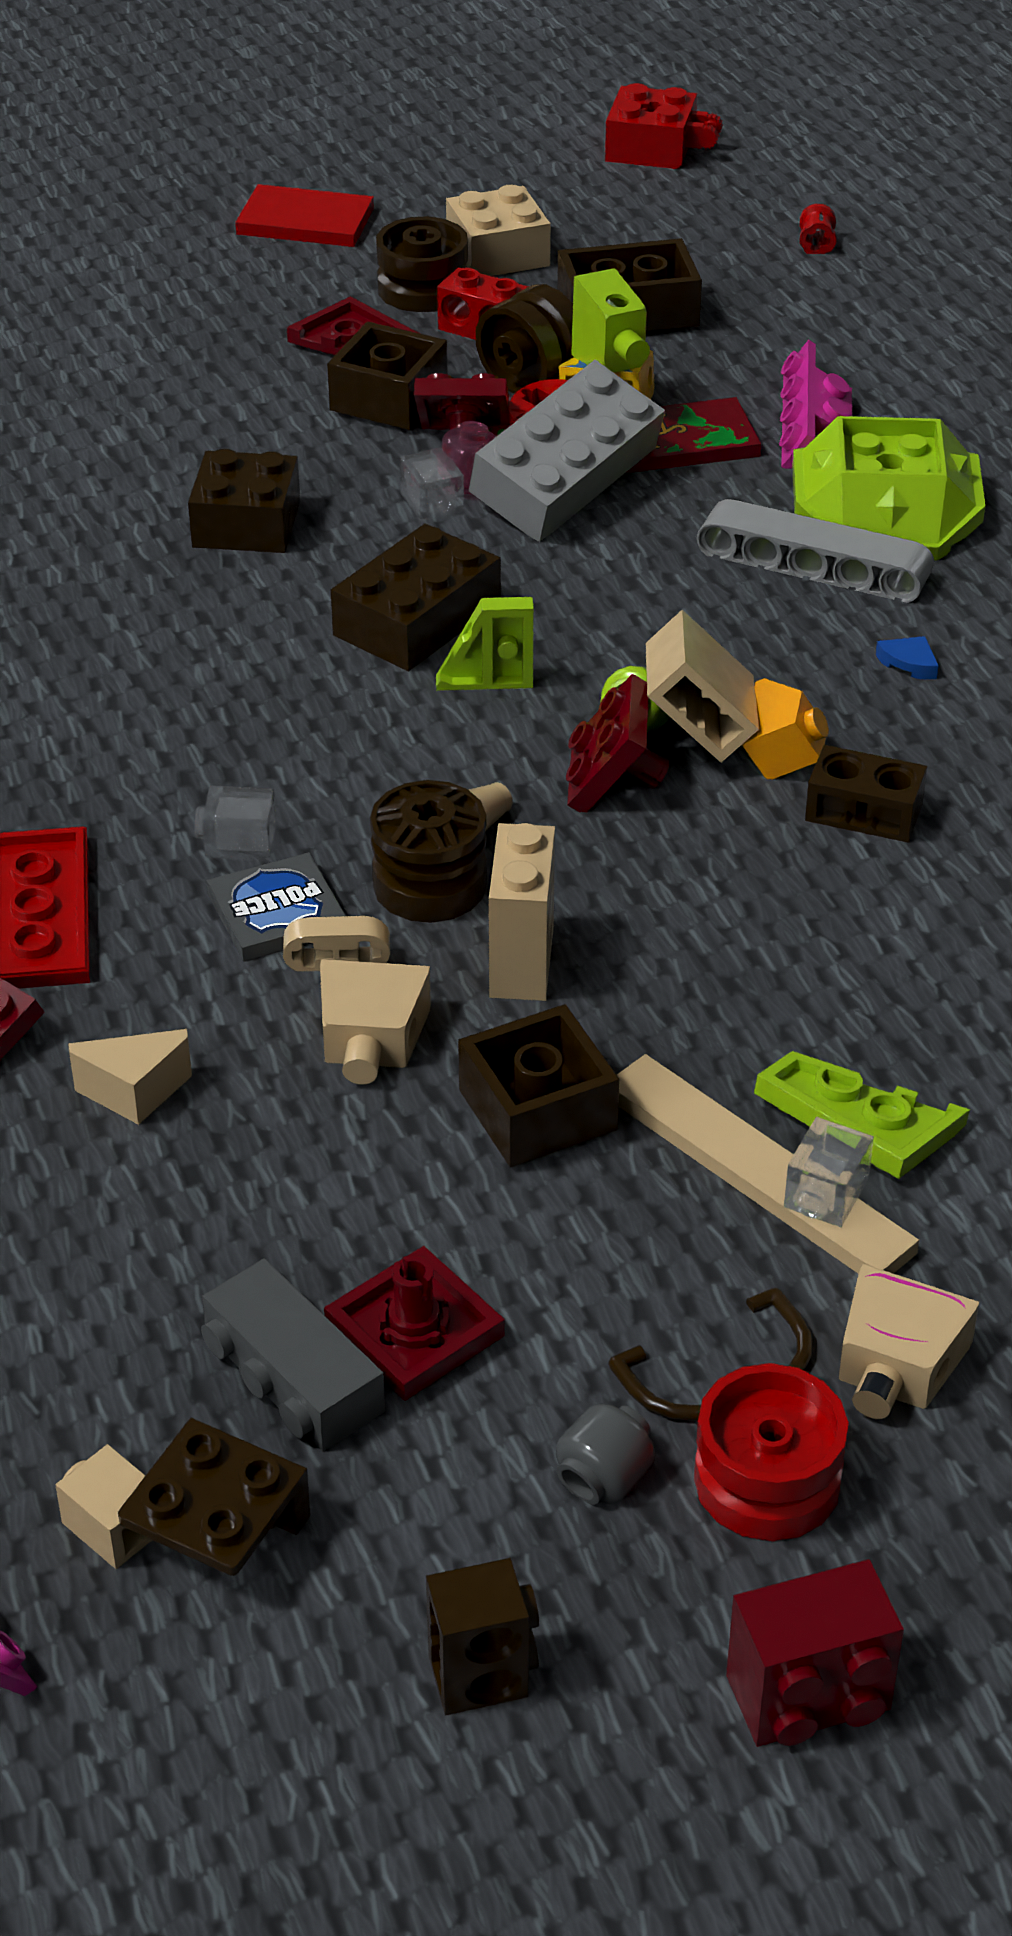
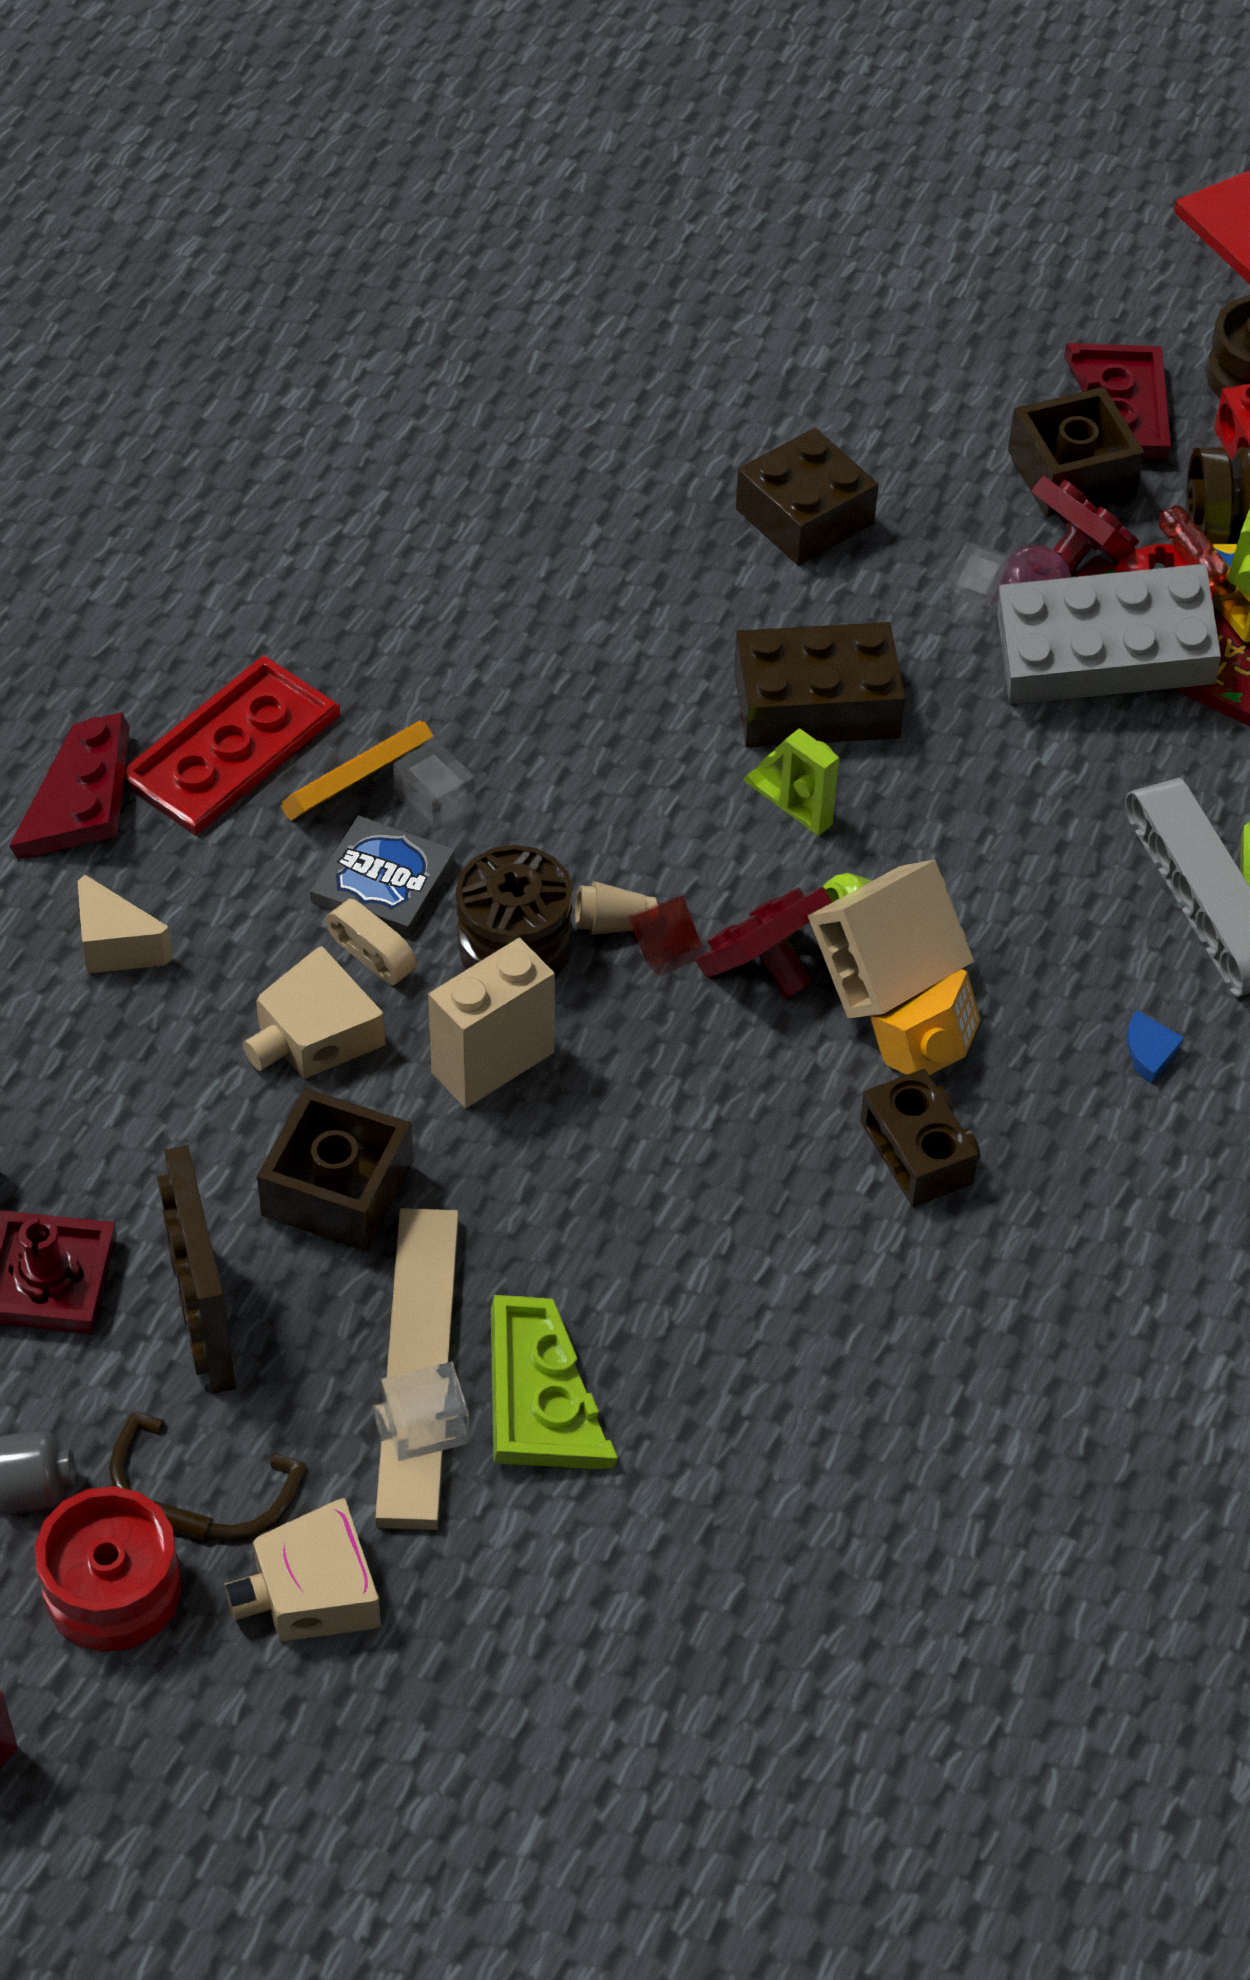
camera: 45 degrees right, 10 degrees up
none -> dark brown plate [157,1145,236,1394]
none -> light orange tile [281,720,434,821]
none -> clear red tile [629,895,702,967]
none -> clear red axle [1158,505,1229,587]

